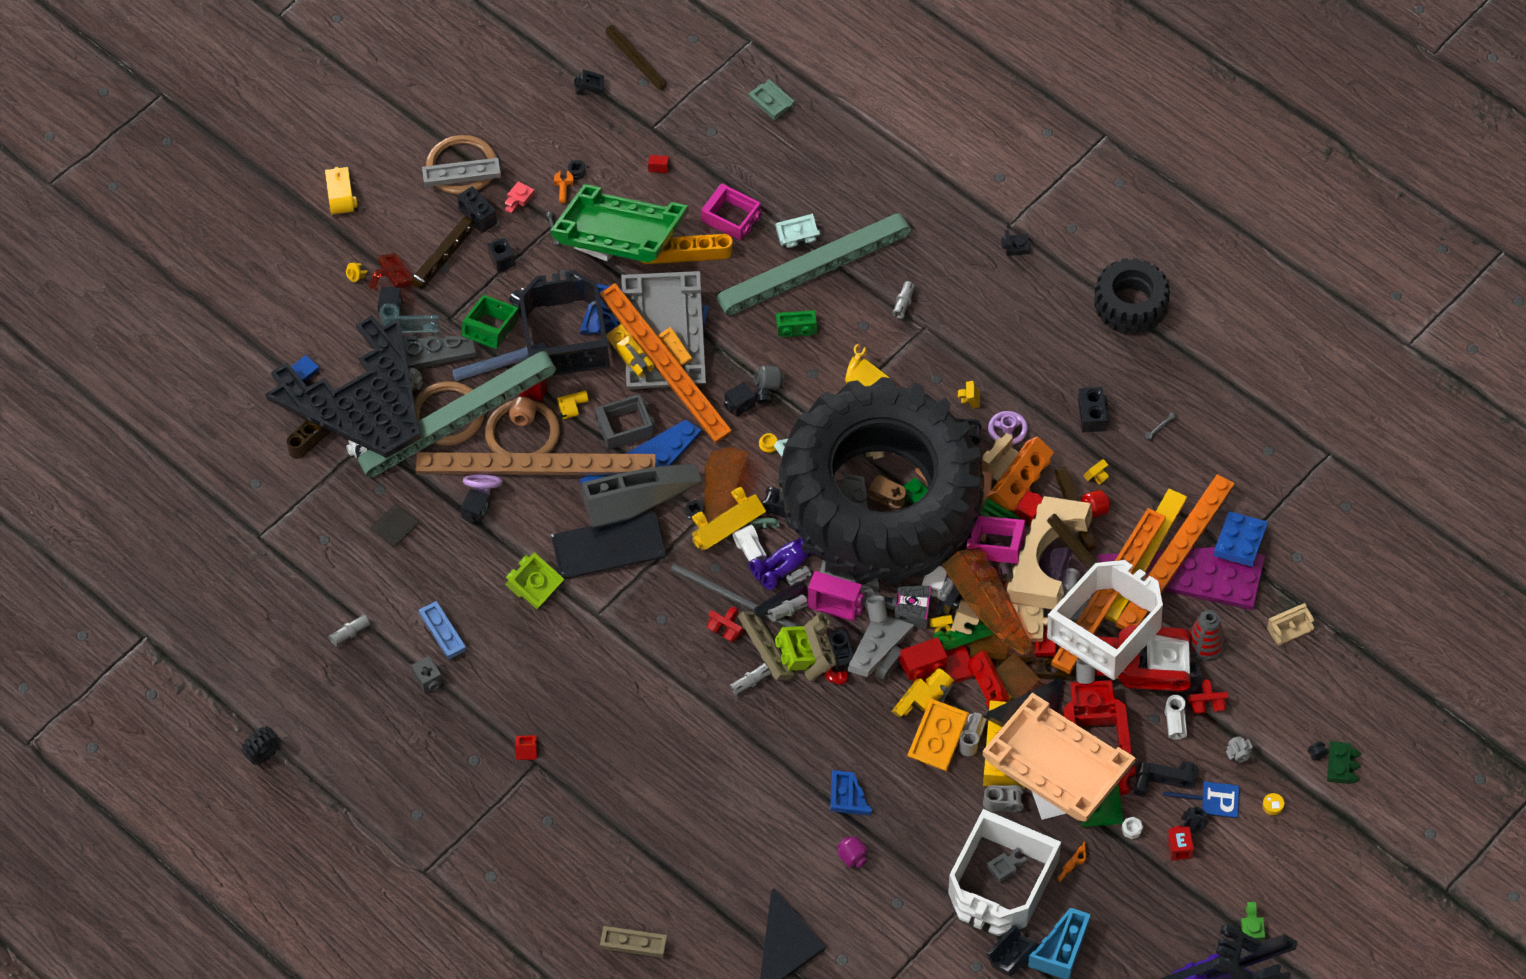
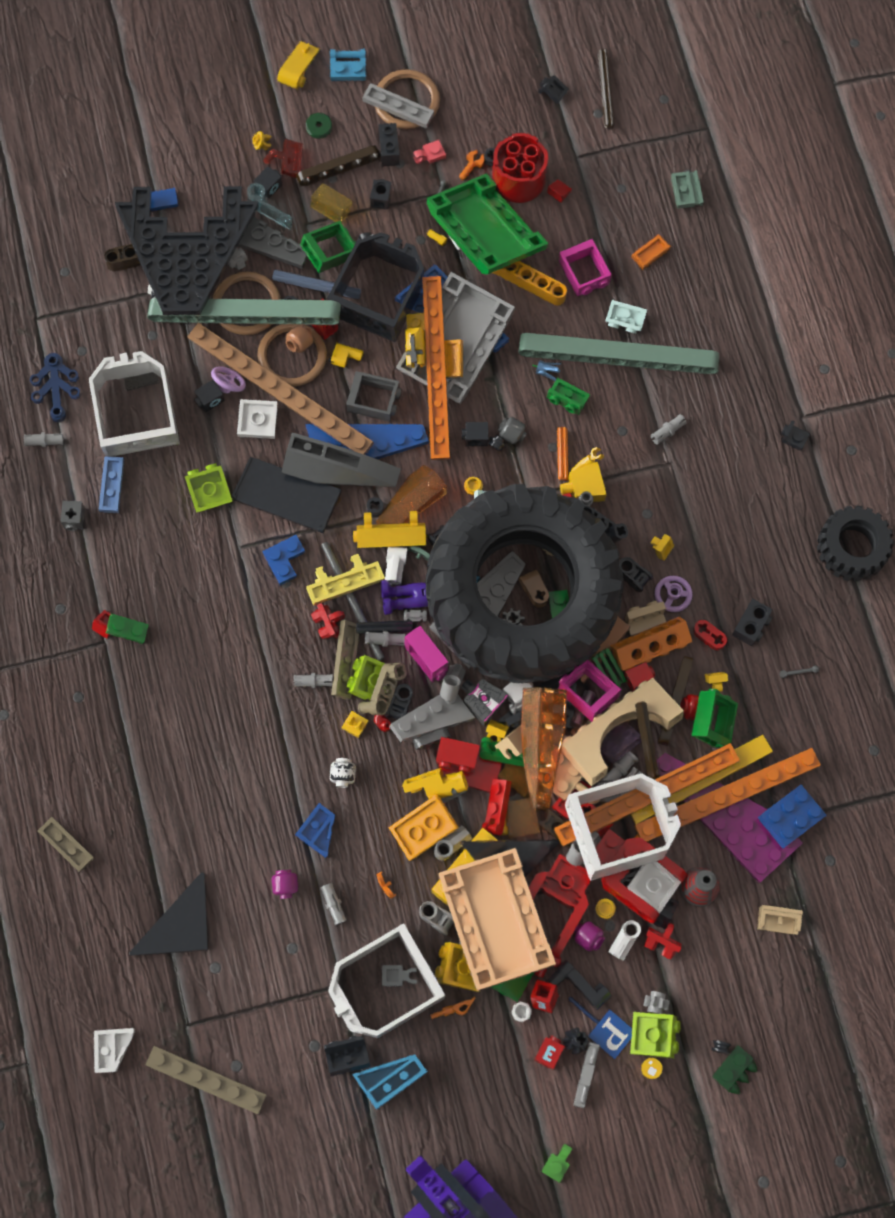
camera: 30 degrees right, 15 degrees up
none -> dark blue plant [30,353,81,422]
none -> white container [89,351,180,457]
none -> green plate [105,614,149,644]
none -> white plate [237,399,278,439]
none -> blue plate [262,535,305,585]
none -> dark green piece [306,113,332,139]
none -> light yellow hinge [306,554,385,606]
none -> clear yellow hinge [311,183,353,223]
none -> light grey pin [320,883,347,925]
none -> dark azure plate [330,49,366,81]
none -> white head [330,758,356,788]
none -> yellow tile [342,711,369,738]
none -> orange piece [376,872,396,898]
none -> yellow piece [427,229,448,246]
none -> yellow plate [435,942,480,992]
none -> red brick [492,133,548,203]
none -> red brick [530,980,559,1013]
none -> flat silver piece [533,360,561,381]
none -> orange axle [557,427,568,481]
none -> light grey piece [573,1042,600,1108]
none -> magenta head [574,921,605,952]
none -> yellow plate [595,899,616,919]
none -> lime plate [630,1012,680,1058]
none -> orange tile [631,234,671,270]
none -> green window [692,689,738,748]
none -> red beam [693,620,727,650]

